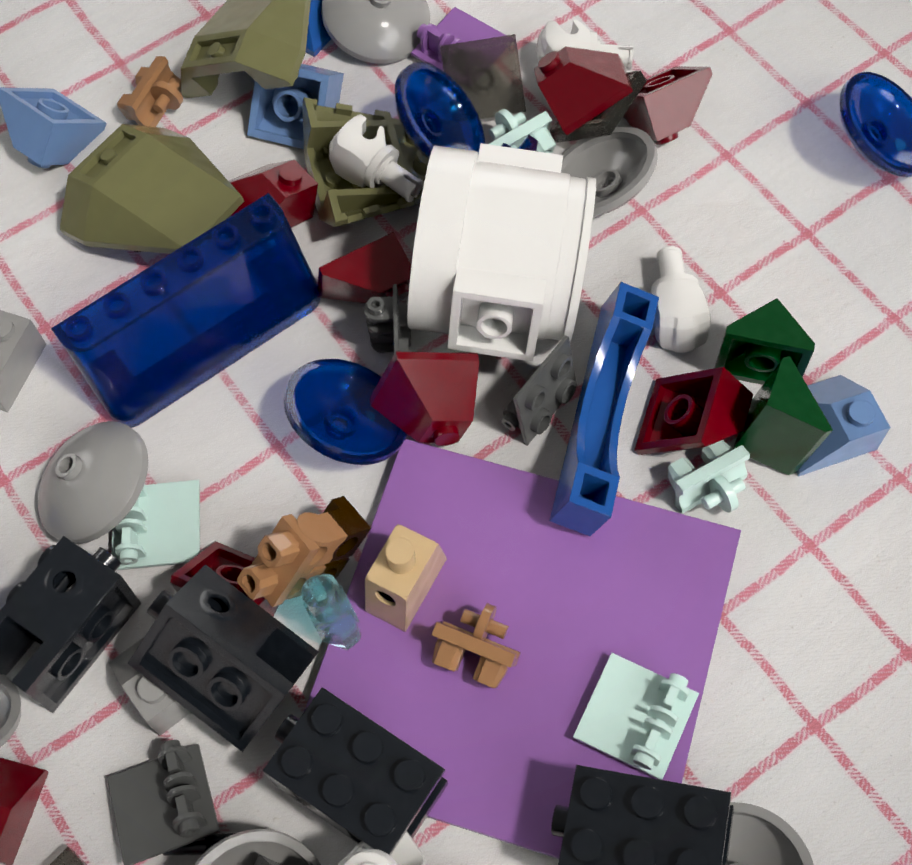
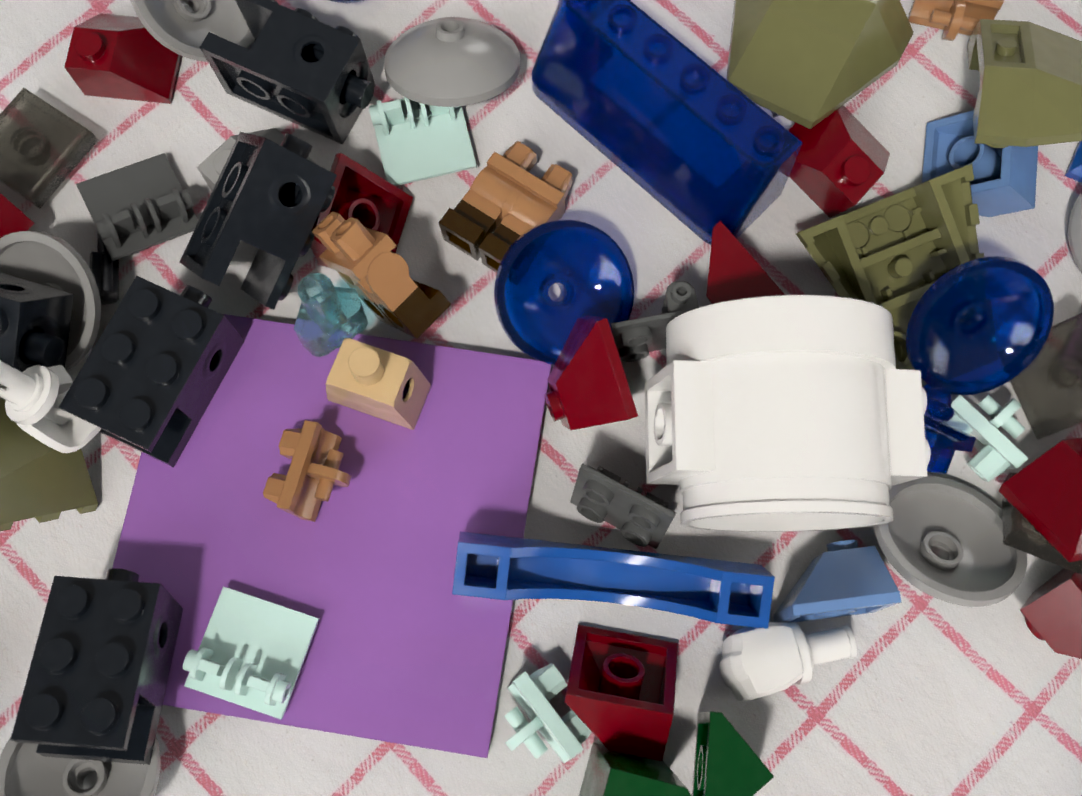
camera: 80 degrees right, 10 degrees up
white piece [329,114,424,203] -> none
none -> medium nougat hips [438,141,572,285]
none -> medium blue slope [773,540,902,623]

